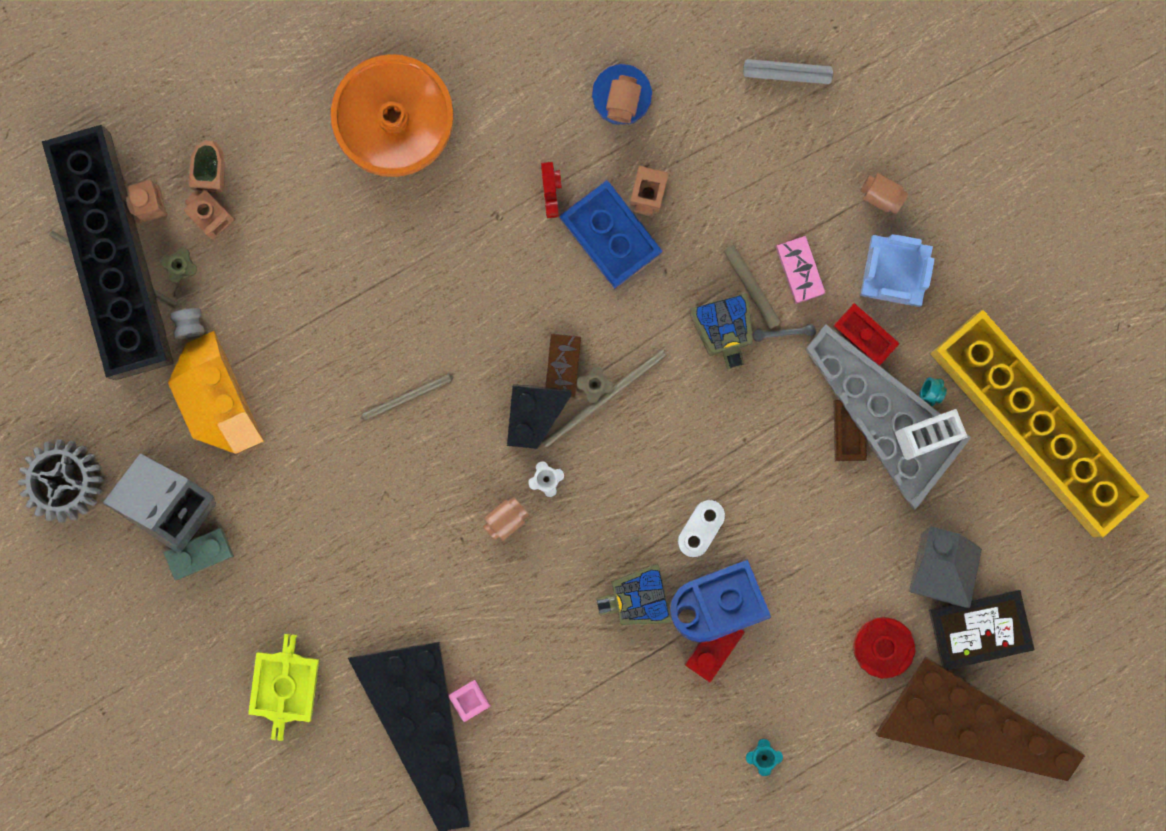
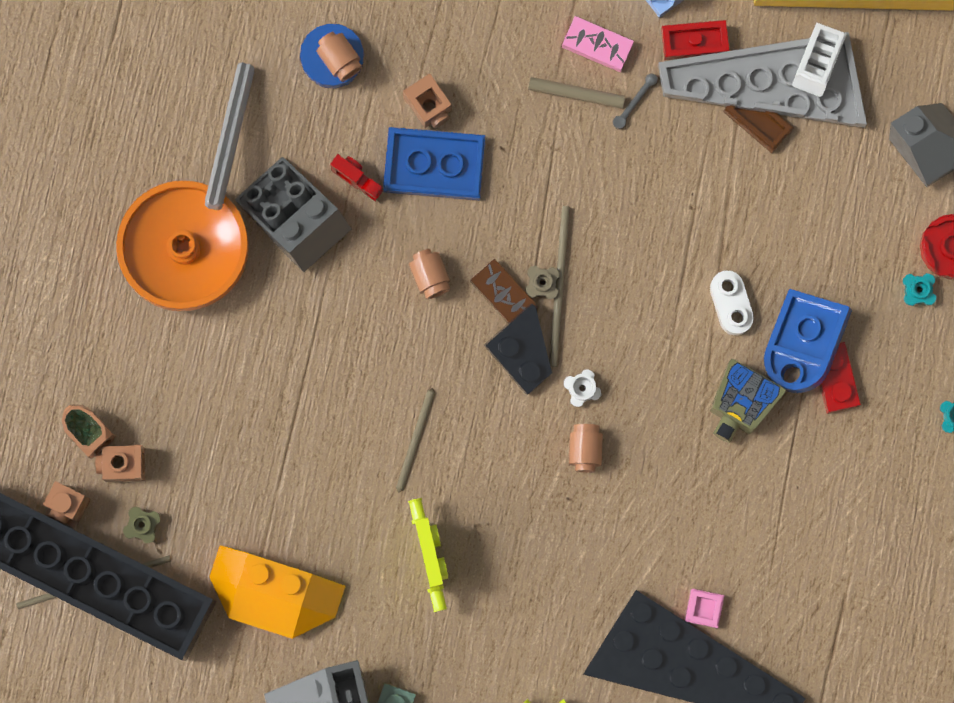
camera: 50 degrees left, 5 degrees down
light grey wheel [170,308,205,339] -> none
torso [689,293,753,369] -> none
teal plate [919,377,947,406] -> none
none -> light grey axle [205,62,254,210]
none -> dark grey slope [235,157,352,272]
none -> neon yellow plate [408,498,449,612]
none -> nougat brick [409,249,451,300]
none -> teal plate [903,273,936,306]

